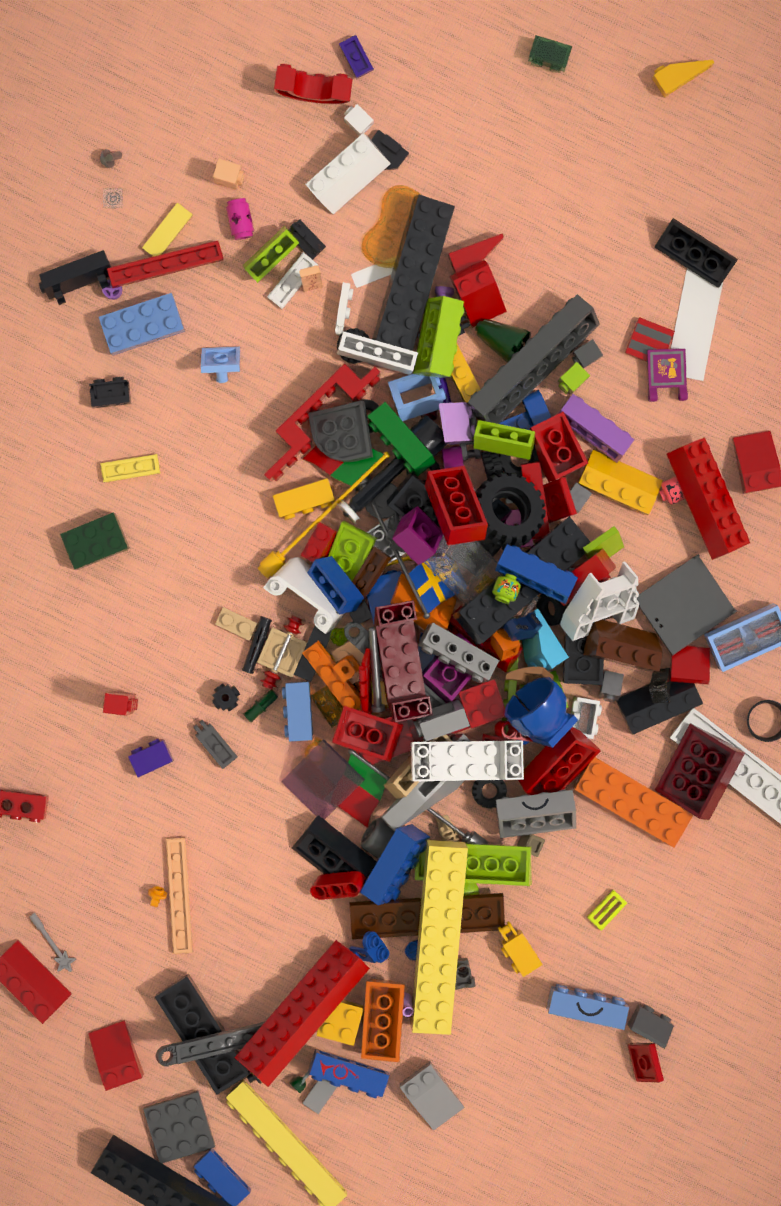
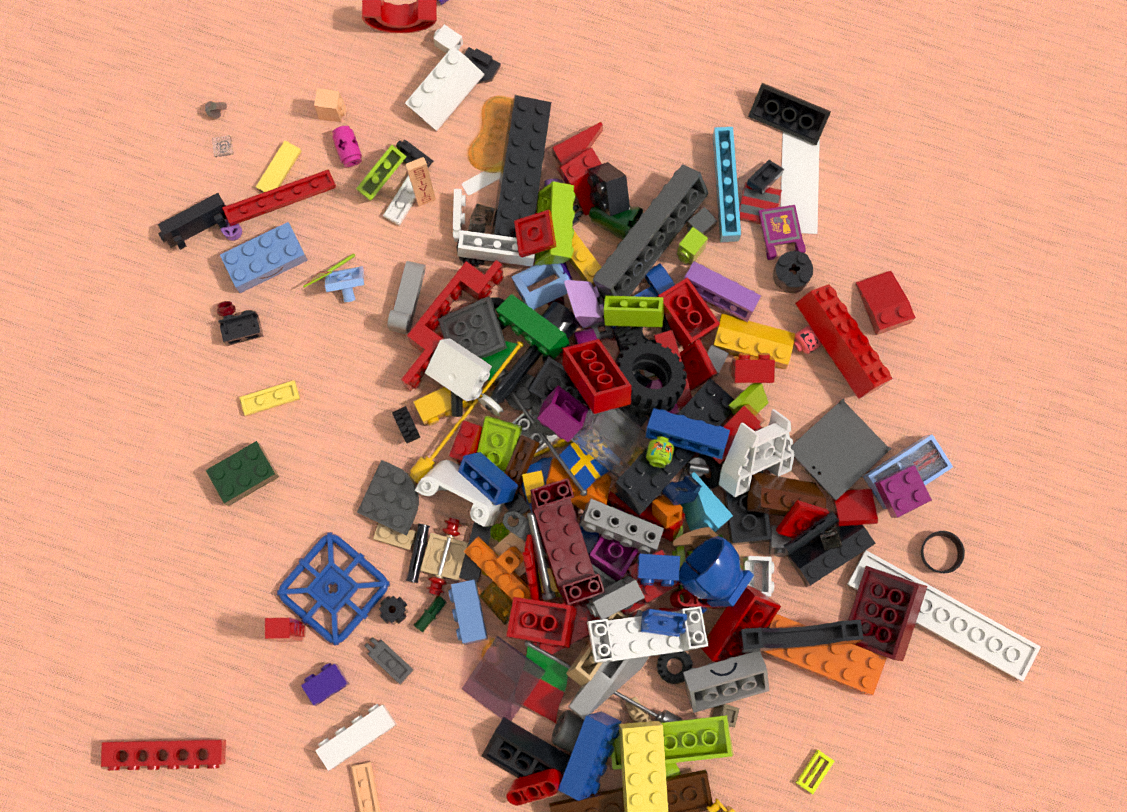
camera: 15 degrees left, 10 degrees down
none -> dark red plate [217,301,236,317]
none -> blue plate [277,532,390,645]
none -> lime piece [303,254,355,287]
none -> white brick [315,704,397,771]
none -> dark grey plate [357,460,419,536]
none -> light grey beam [387,261,426,335]
none -> black tyre [392,406,421,444]
none -> white piece [425,338,492,417]
none -> clear smoke leg [468,204,495,233]
none -> red tile [514,210,557,258]
none -> yellow brick [522,471,545,503]
none -> black brick [588,162,630,216]
none -> blue brick [637,554,680,587]
none -> blue hinge [641,609,687,637]
none -> flat silver plate [687,457,709,477]
none -> medium azure brick [712,127,741,242]
none -> red slope [729,353,775,383]
none -> black arch [738,619,863,653]
none -> black plate [747,160,784,195]
none -> black brick [773,251,813,293]
none -> red tile [776,500,829,538]
none -> black pin [784,511,839,555]
none -> magenta brick [874,465,932,518]

